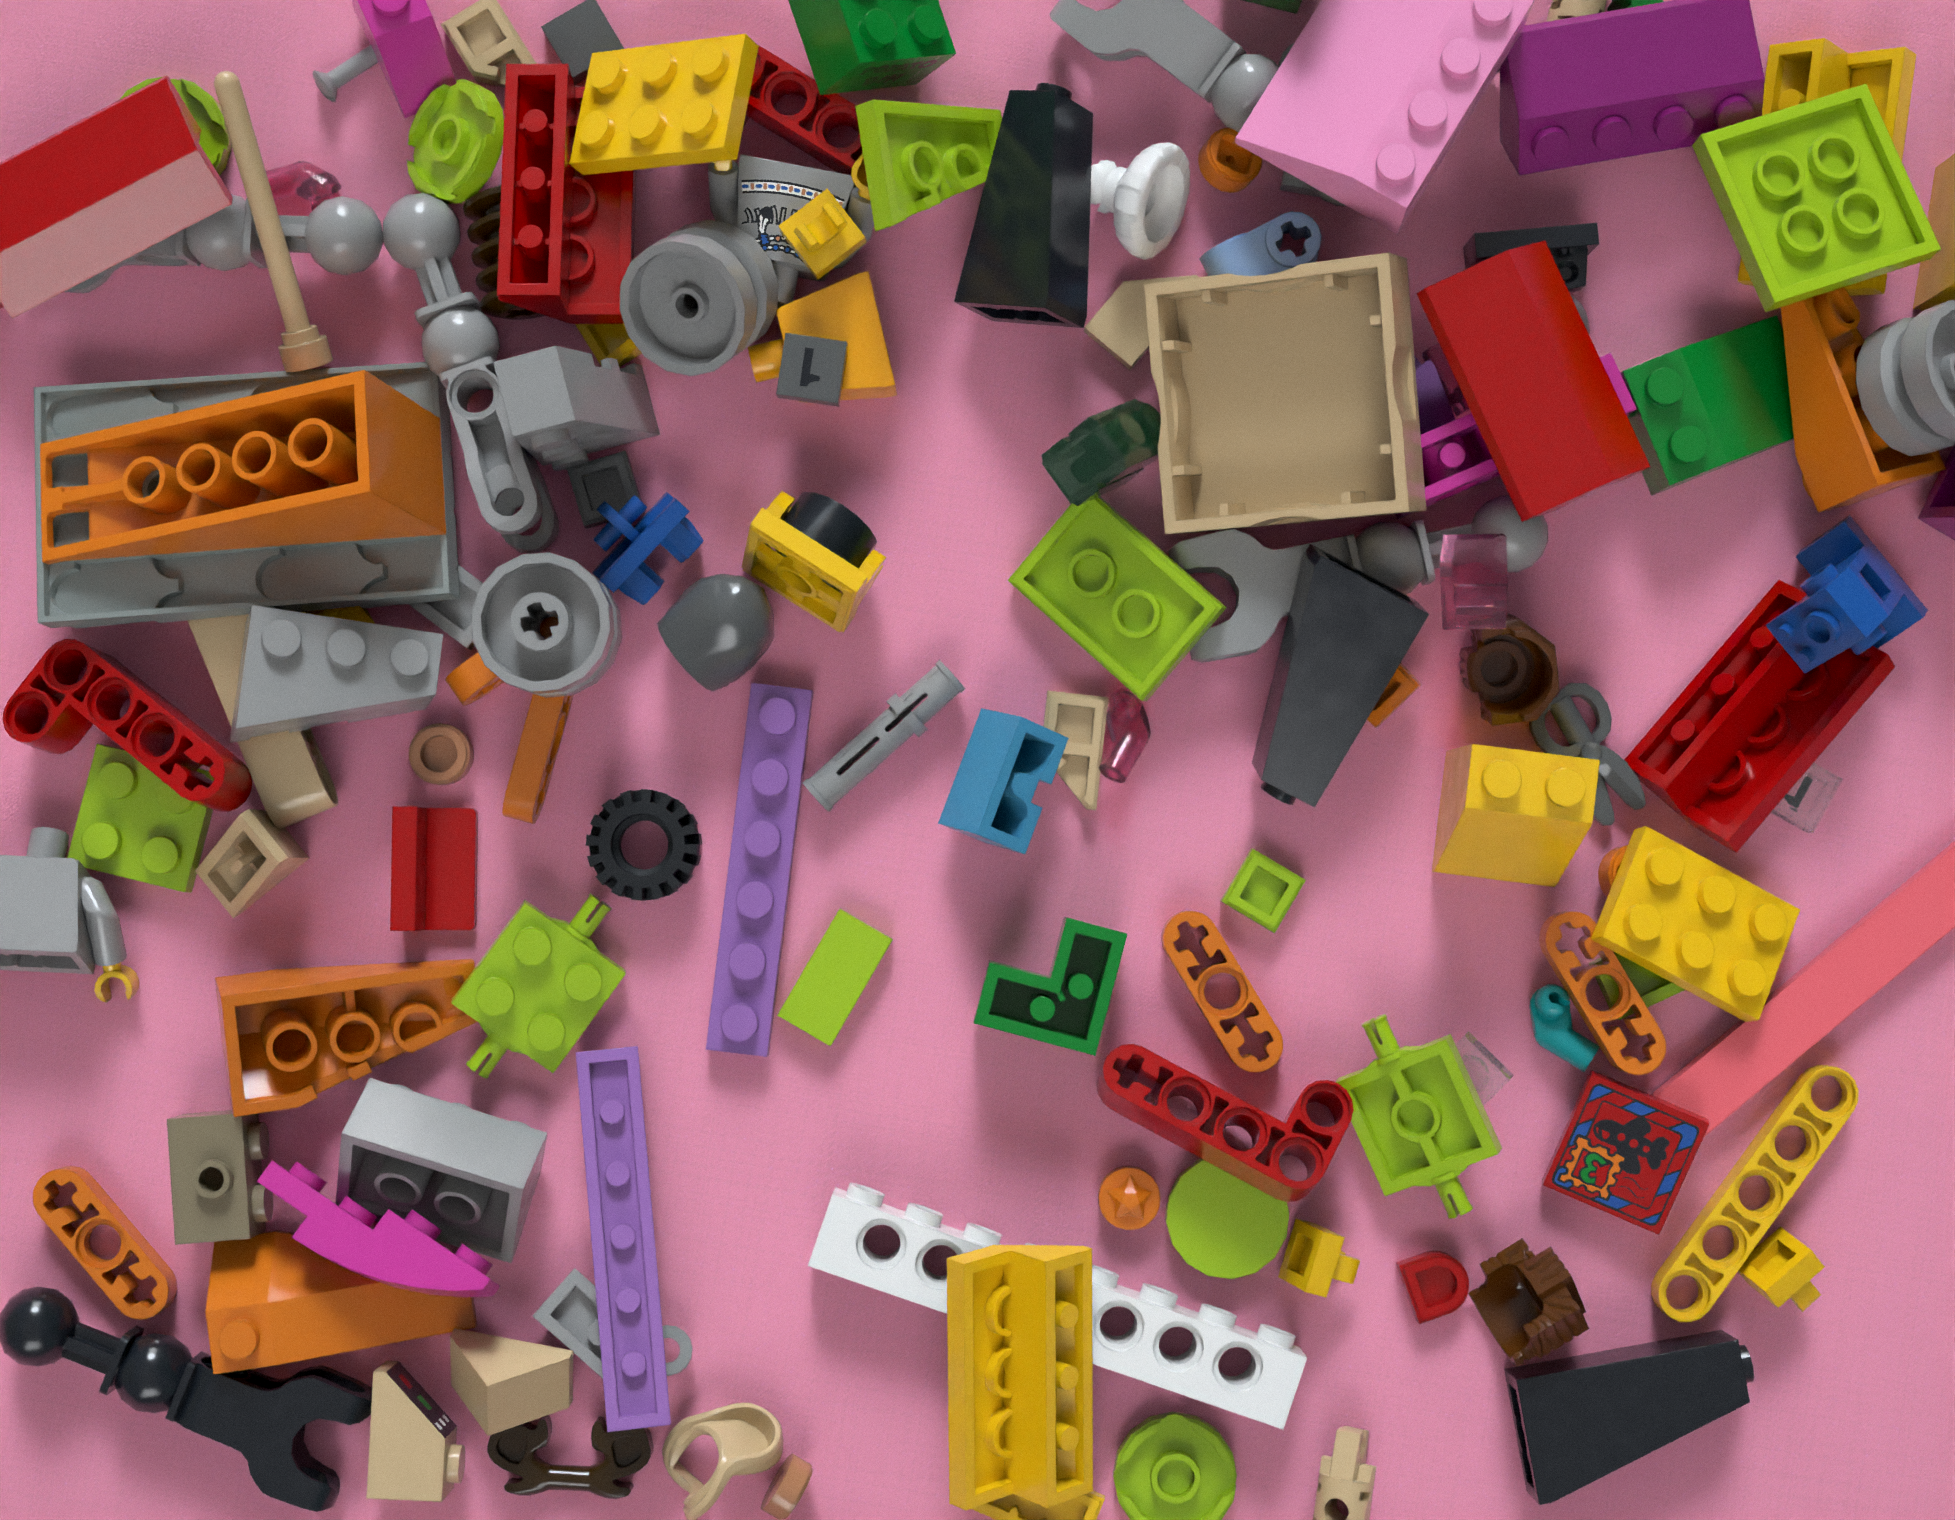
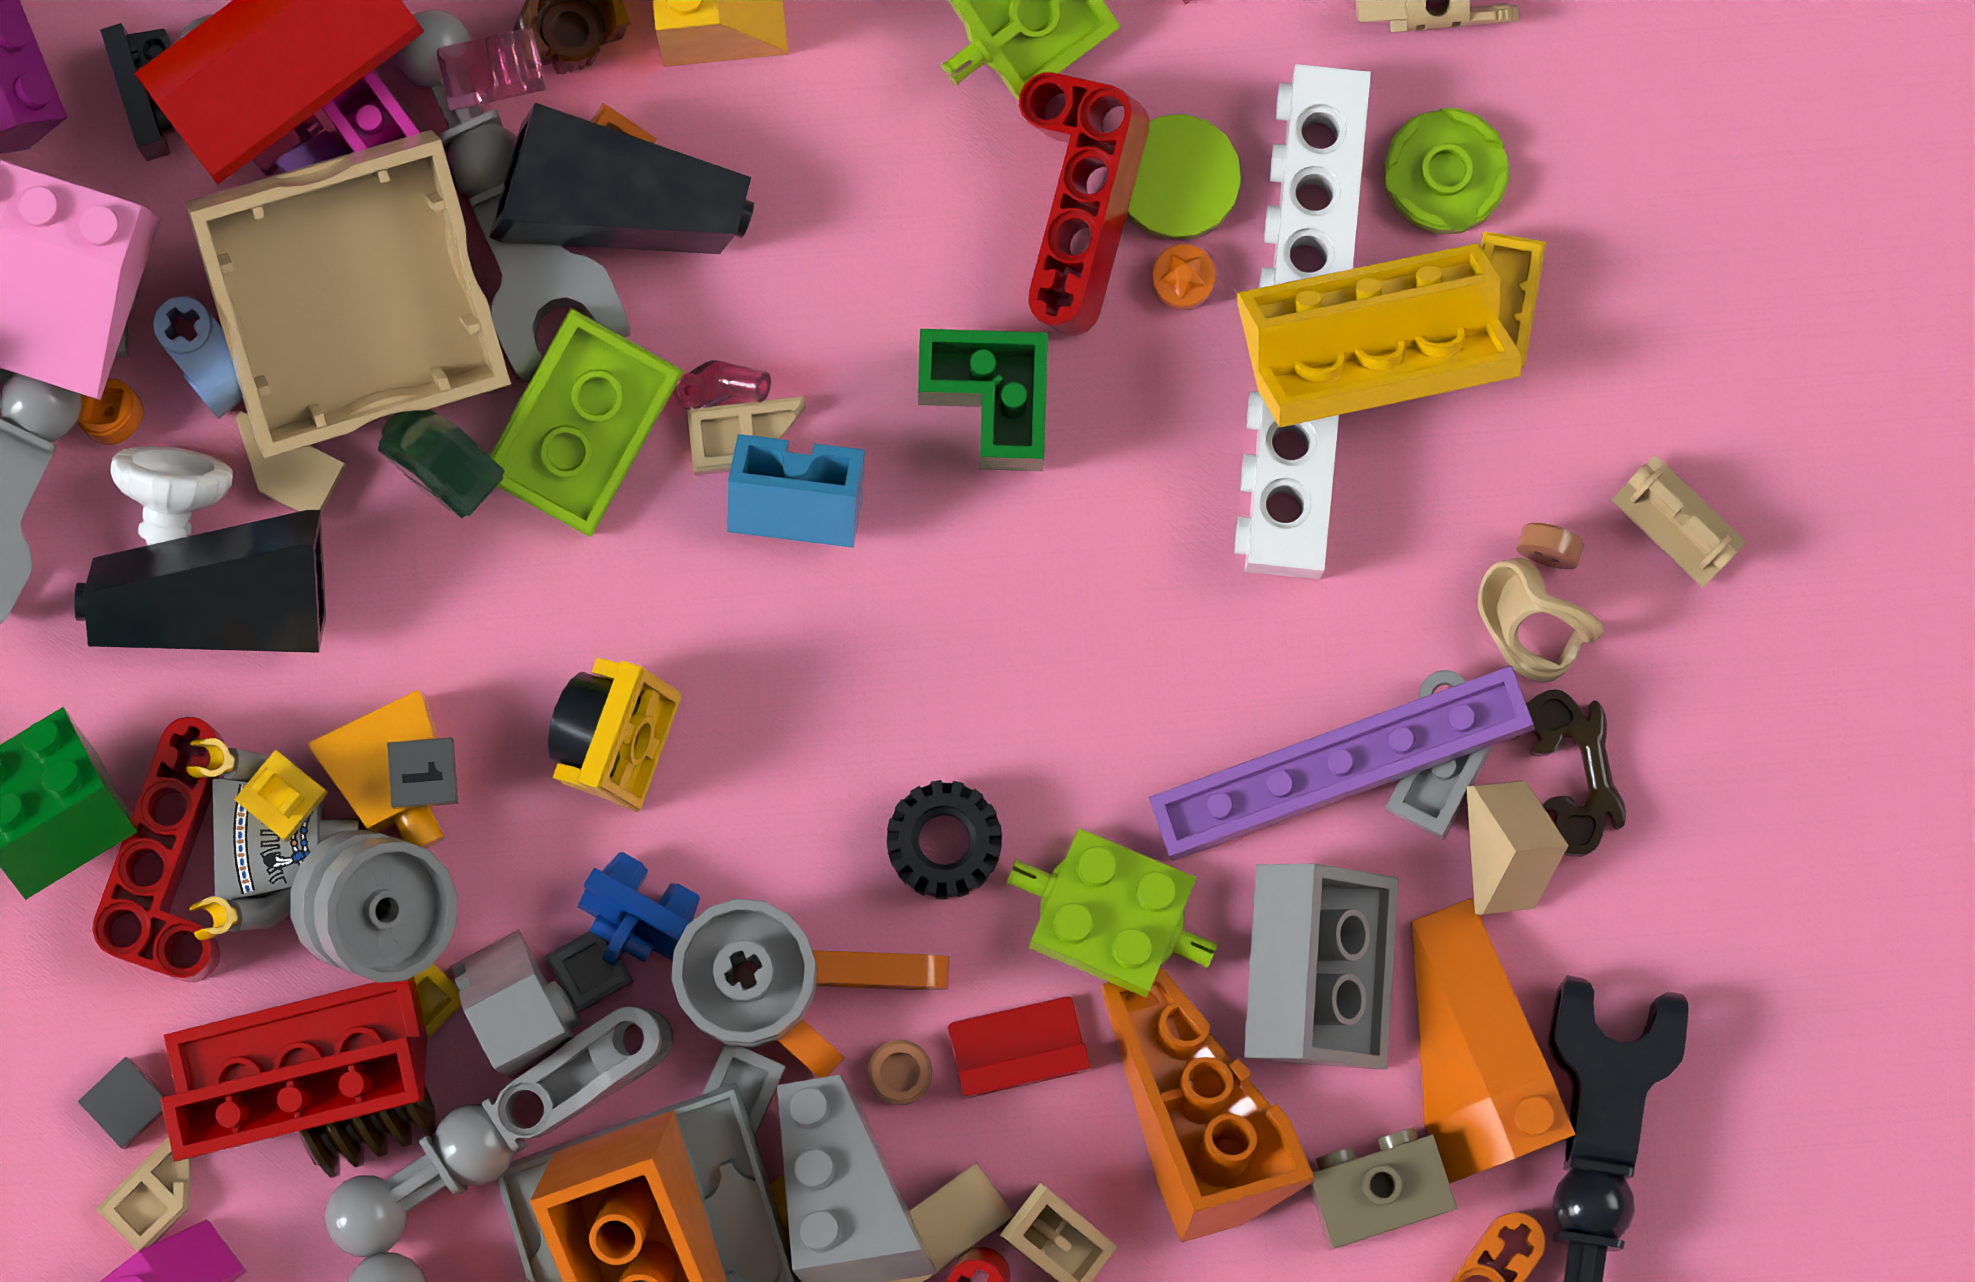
camera: 105 degrees left, 5 degrees down
dark pink slope [257,1161,500,1297] -> none
tan slope [366,1361,465,1502] -> none
lime tile [407,79,504,204] -> none
yellow plate [569,33,759,175] -> none
dark grey piece [657,574,774,691] -> none
medium lavender plate [706,683,813,1057] -> none
lime tile [777,908,893,1046] -> none
light grey pin [803,660,965,811] -> none
lime wing [855,99,1002,232] -> none
orange beam [1161,911,1283,1073] -> none
lime tile [1220,849,1306,933] -> none
yellow tile [1278,1218,1360,1298] -> none

